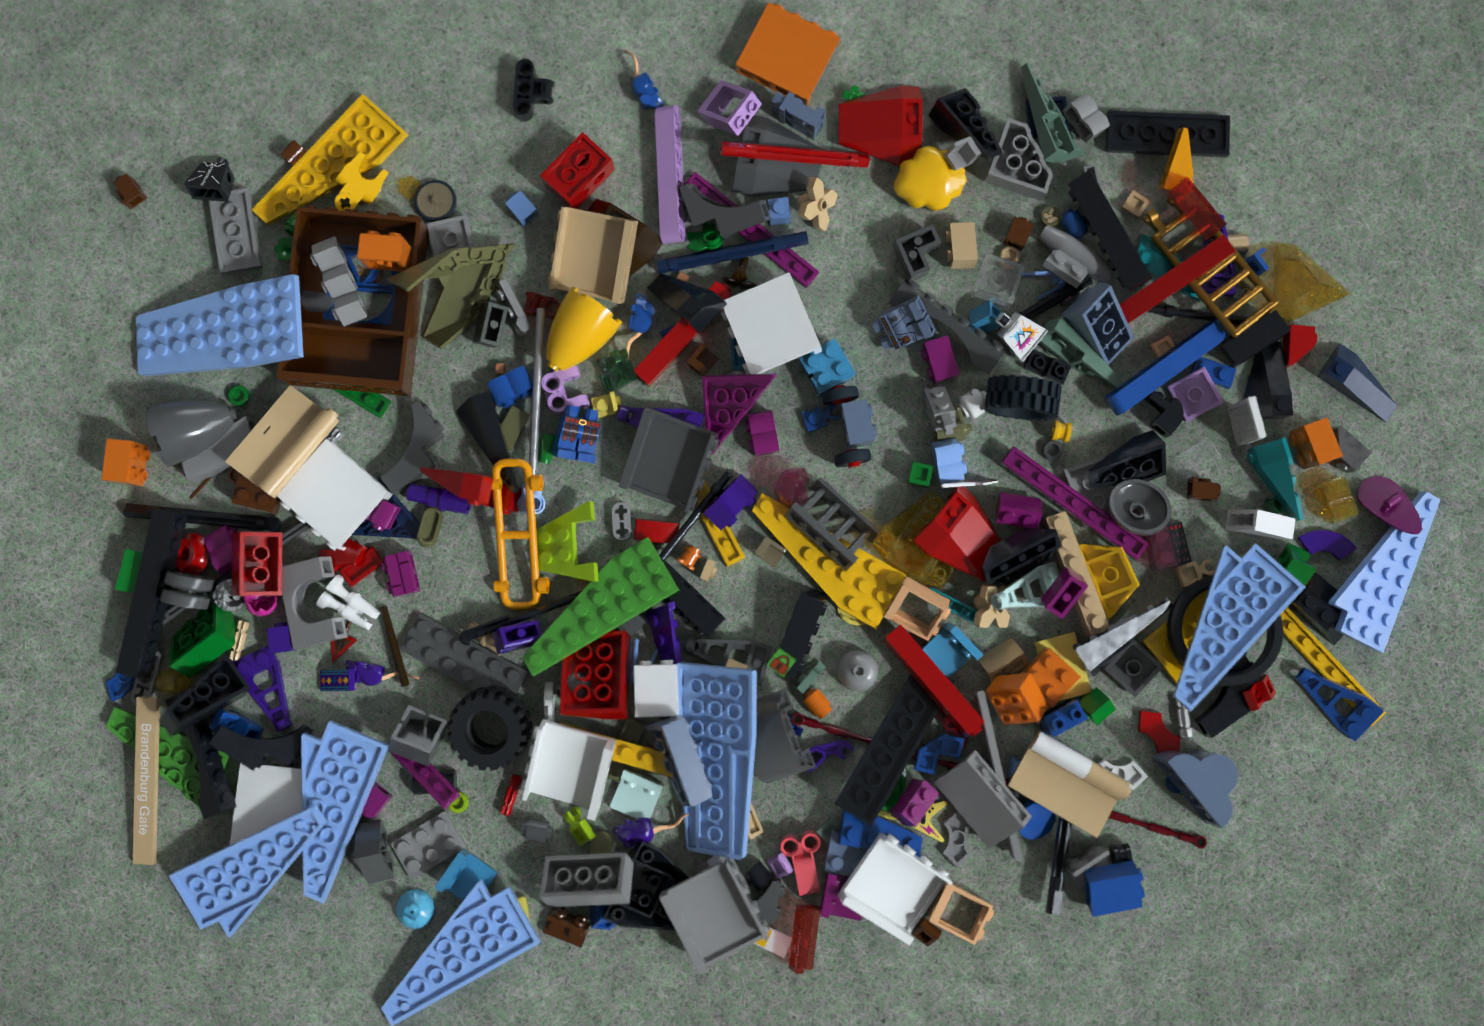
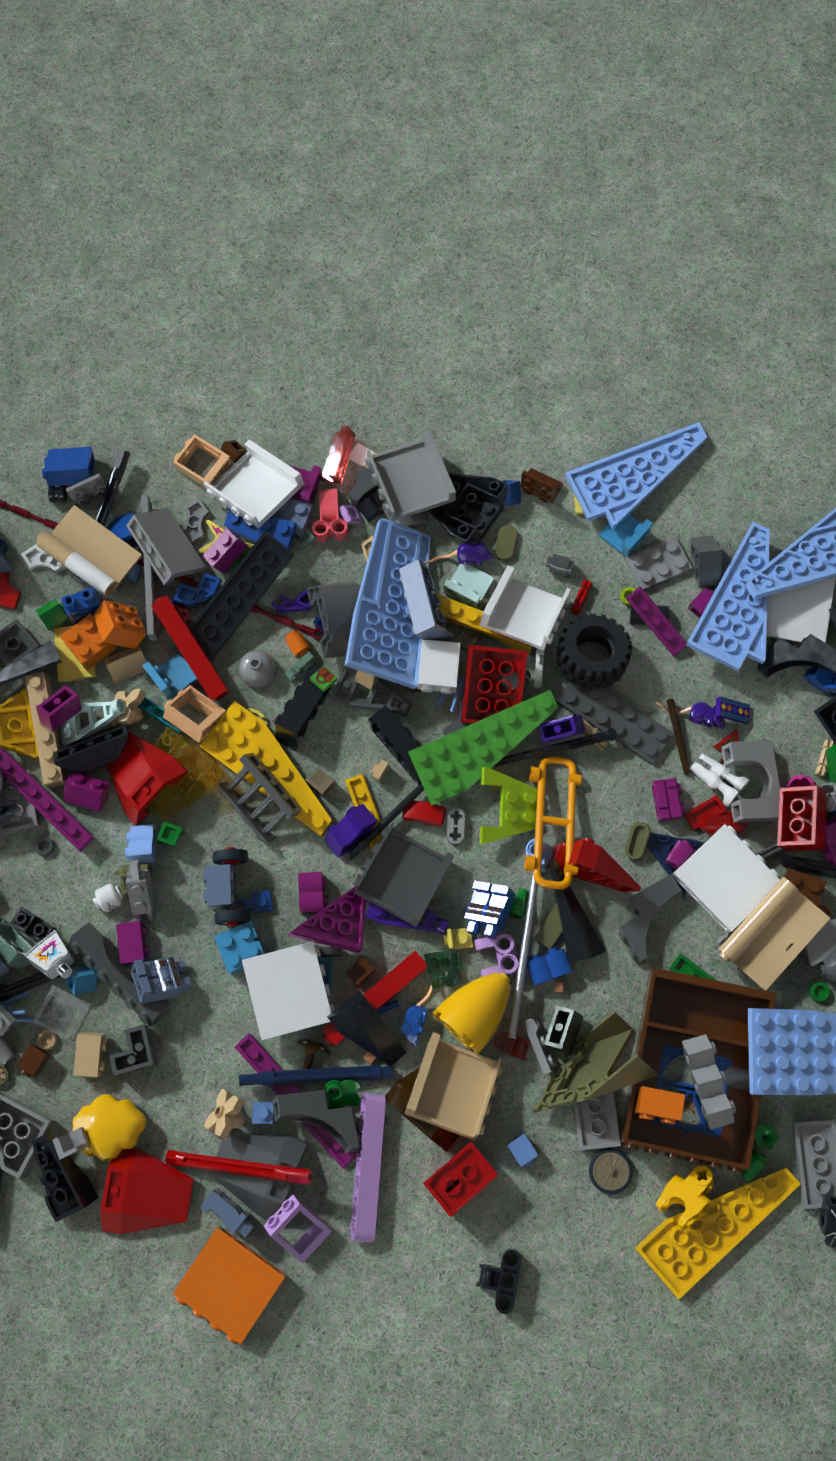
camera: 170 degrees left, 10 degrees down
dark purple plate [233,645,293,732] -> none
dark purple brick [267,622,296,653] -> none
reddish brown brick [281,140,307,166] -> none
dark grey piece [389,705,448,766] -> none
medium azure hair [395,889,435,929] -> none
clear yellow plant [399,176,422,199] -> none
dark purple piece [407,482,471,515] -> none
light grey brick [540,852,634,907] -> none
lime plate [563,806,596,846] -> none
blue animal [626,49,665,109] -> none
dark purple wing [646,601,682,664] -> none
orange brick [676,545,702,571] -> none
clear pink cylinder [774,468,809,508] -> none
green plant [842,85,865,102] -> none
white piece [941,480,998,488] -> none
black wheel [984,375,1062,421] -> none
yellow wheel [1051,420,1072,443] -> none

